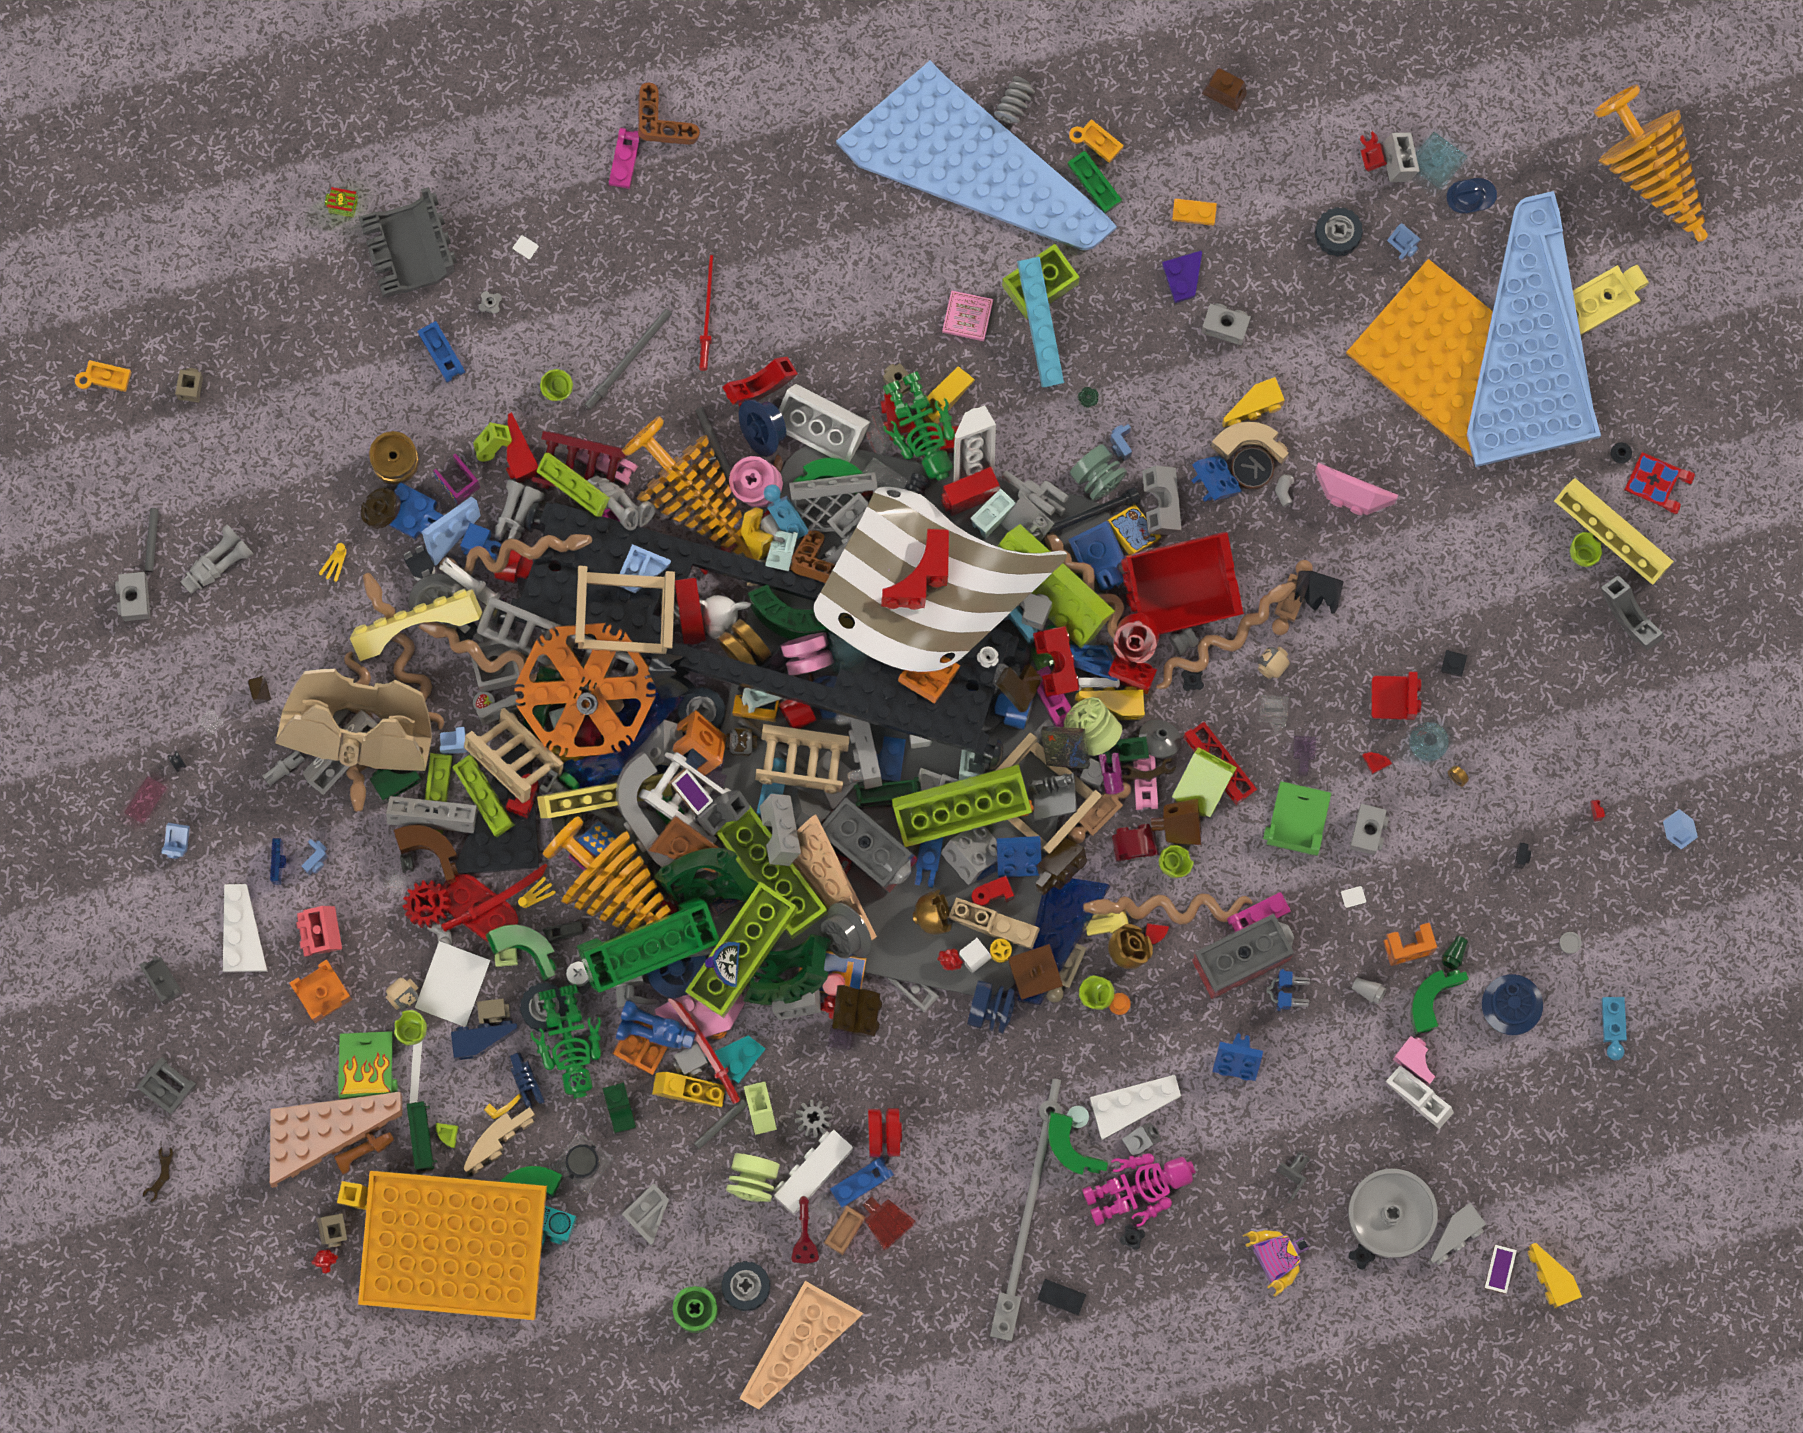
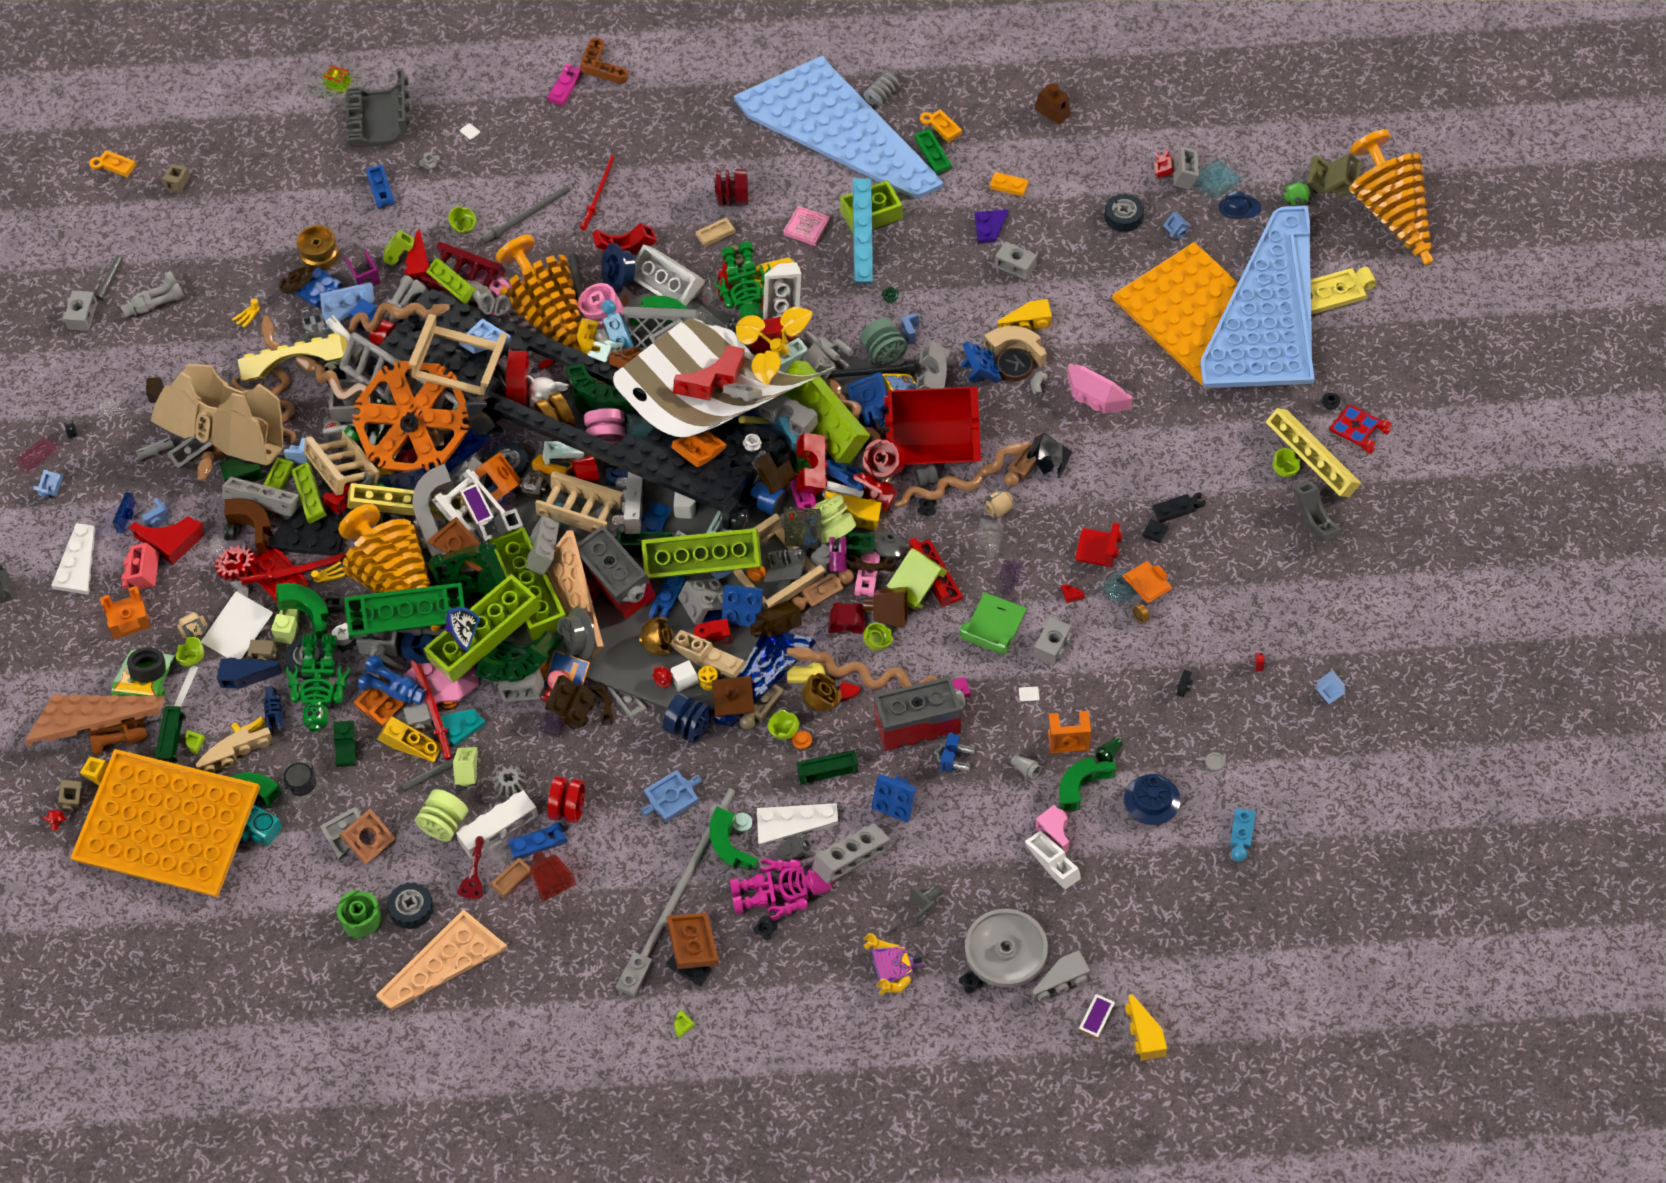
camera: 15 degrees right, 20 degrees down
none -> black tyre [127,647,166,683]
none -> red arch [129,516,205,565]
none -> yellowish green brick [271,614,299,644]
none -> nougat piece [339,808,396,865]
none -> green tile [344,425,360,442]
none -> dark brown piece [591,682,614,725]
none -> medium blue plate [640,770,702,822]
none -> dark orange plate [666,913,719,969]
none -> lime tile [674,1010,695,1039]
none -> tan plate [696,217,735,248]
none -> dark red wheel [714,168,749,207]
none -> light grey plate [723,383,762,402]
none -> yellow plant [736,307,813,385]
none -> dark green container [796,750,859,785]
none -> light grey brick [812,823,890,884]
none -> orange piece [1123,561,1173,604]
none -> black plate [1152,492,1206,523]
none -> bright green head [1283,181,1311,206]
none -> olive piece [1307,153,1361,197]

